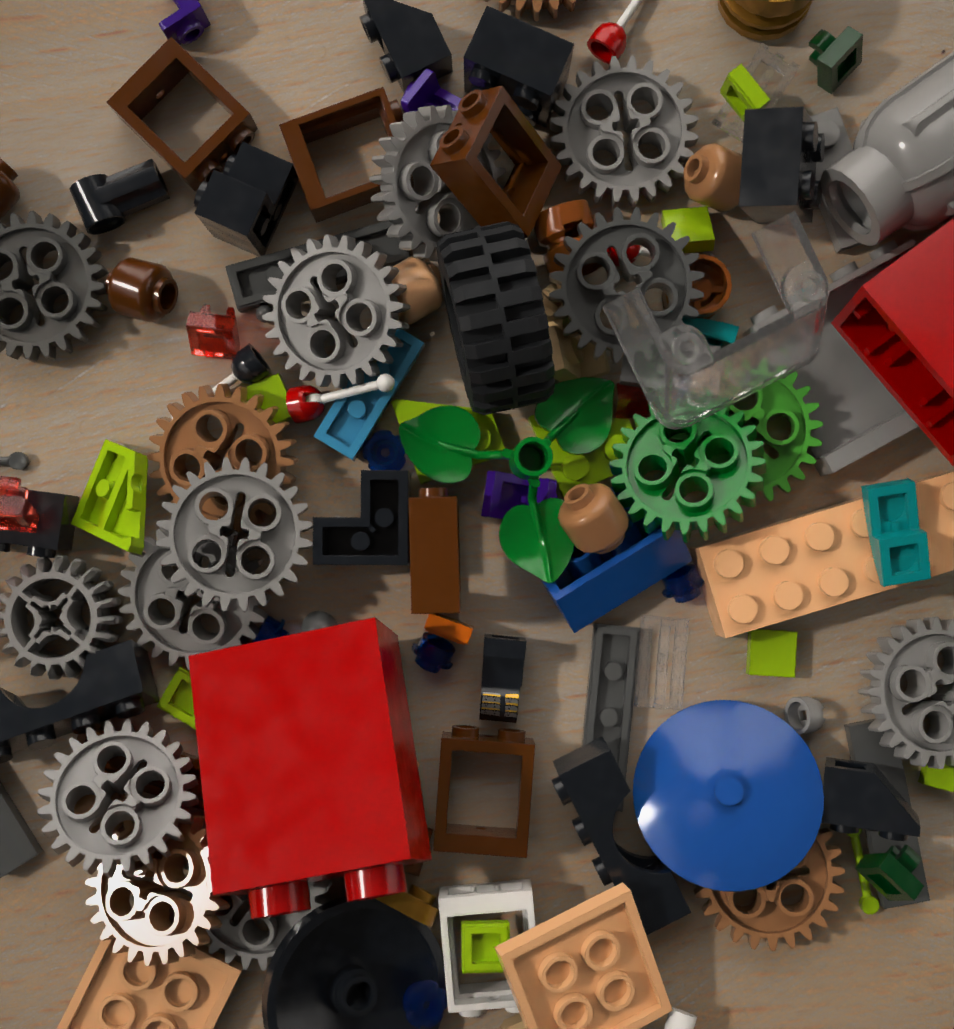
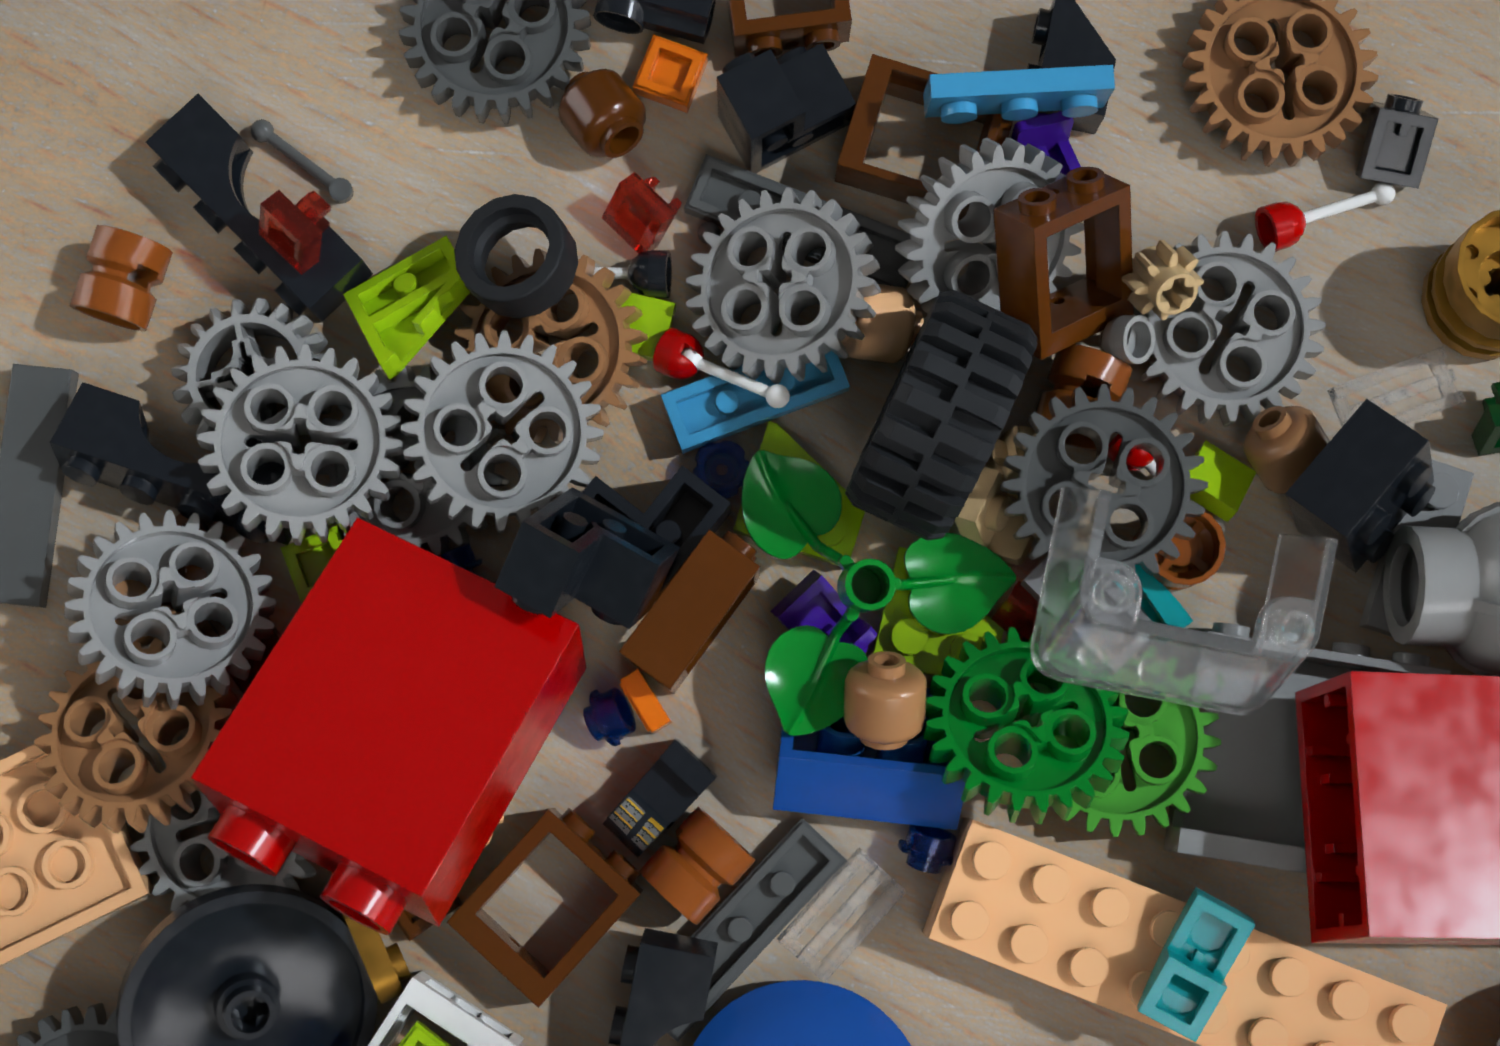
camera: 35 degrees right, 5 degrees down
black brick [463,6,574,127] -> none
lime tile [720,63,771,122] -> none
lime tile [746,629,797,678] -> none
none -> light grey gear [197,344,404,545]
none -> black tyre [454,194,578,319]
none -> black brick [494,487,680,629]
none -> orange tile [632,34,708,113]
none -> dark orange wheel [639,806,756,925]
none -> dark azure plate [923,65,1115,124]
none -> light grey hinge [1101,315,1155,364]
none -> tan gear [1122,240,1204,321]

